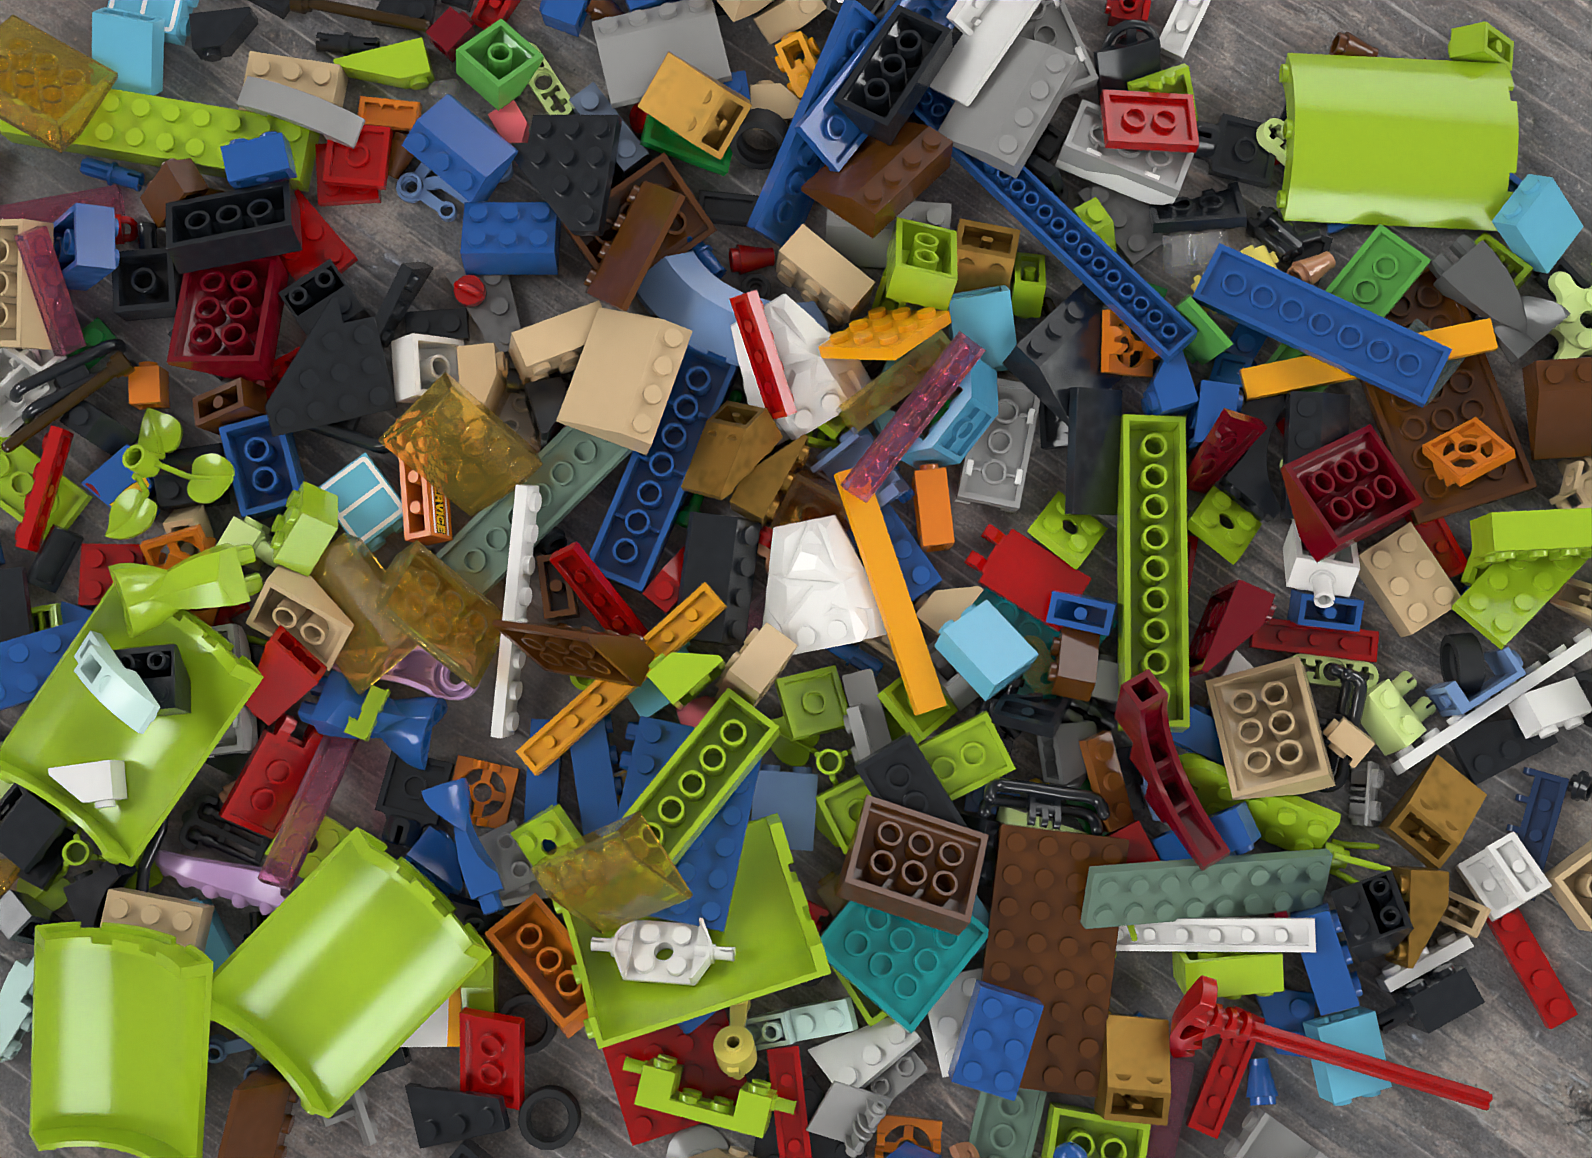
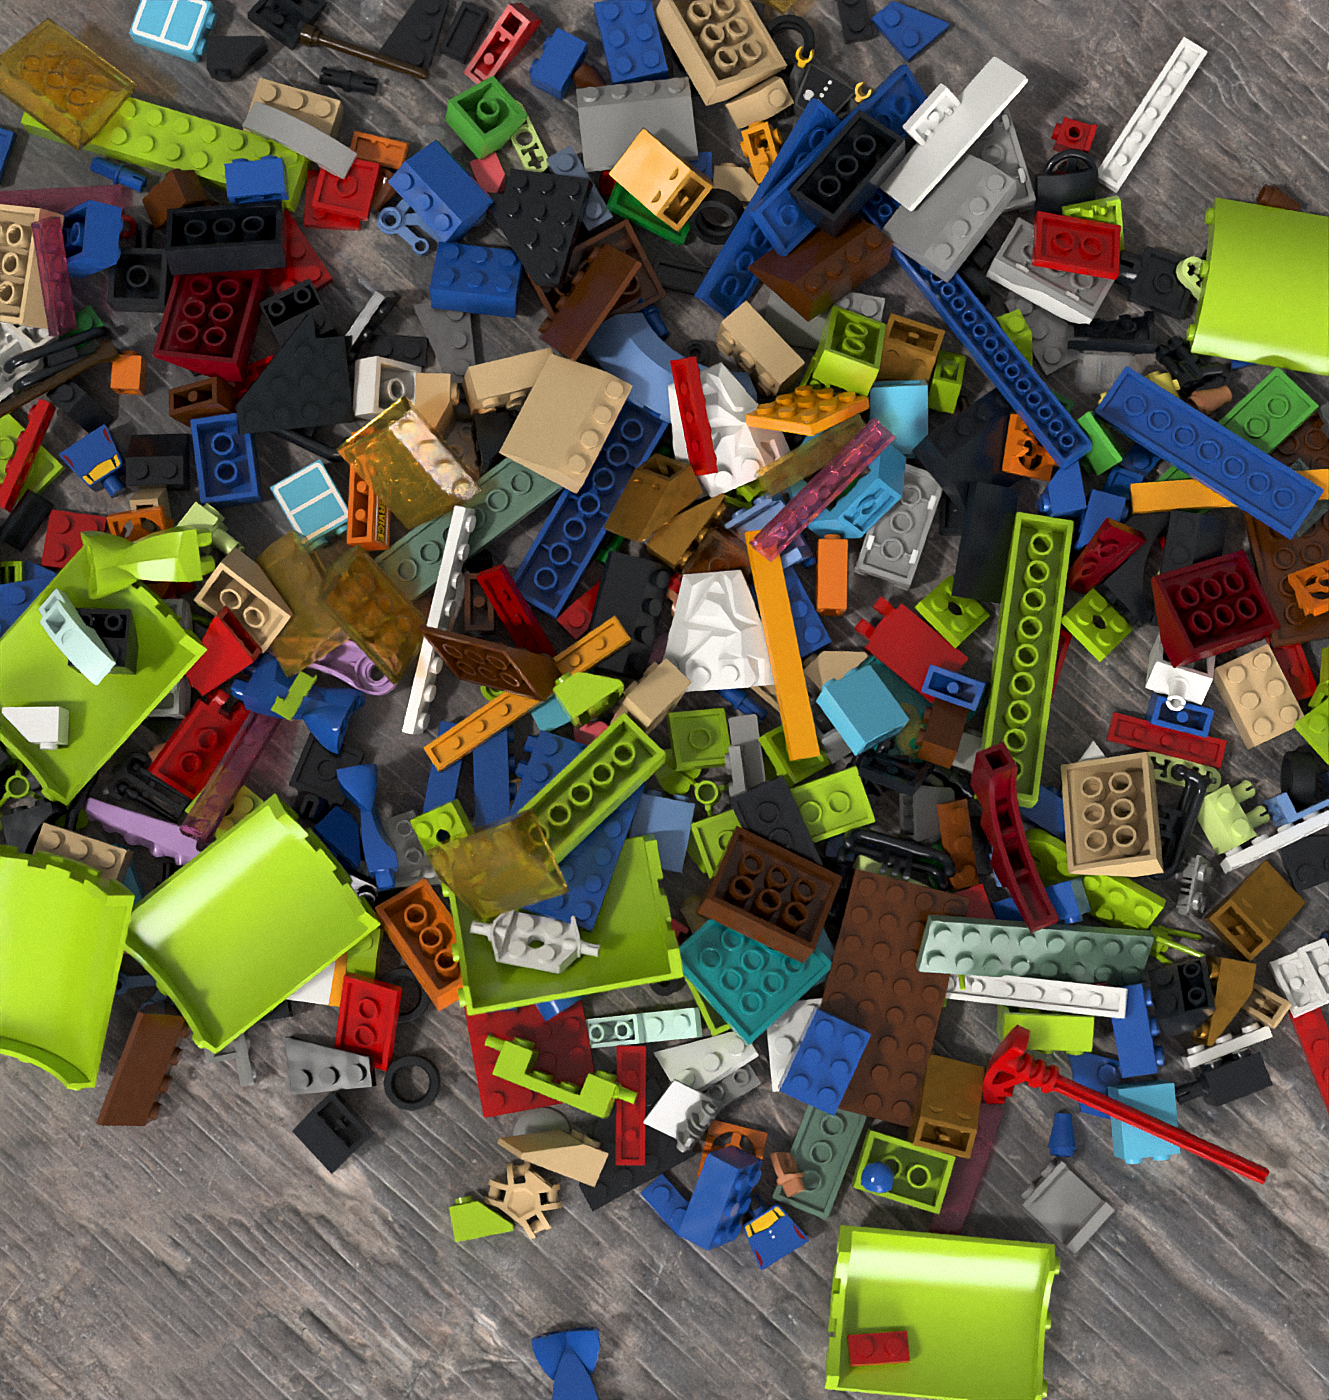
camera: 10 degrees right, 0 degrees up
medium azure brick [91,7,165,96] -> none
lime plant [105,407,235,540] -> none
lime brick [270,481,338,577] -> none
lime slope [333,37,436,90] -> none
dark red brick [425,6,476,63] -> none
orange piece [452,755,521,829] -> none
red tile [453,275,486,307] -> none
light yellow piece [713,1000,757,1080] -> none
red cone [729,244,775,275] -> none
red plate [1185,1005,1265,1139] -> none
dark red slope [1189,579,1276,678] -> none
tan brick [1322,716,1375,768] -> none

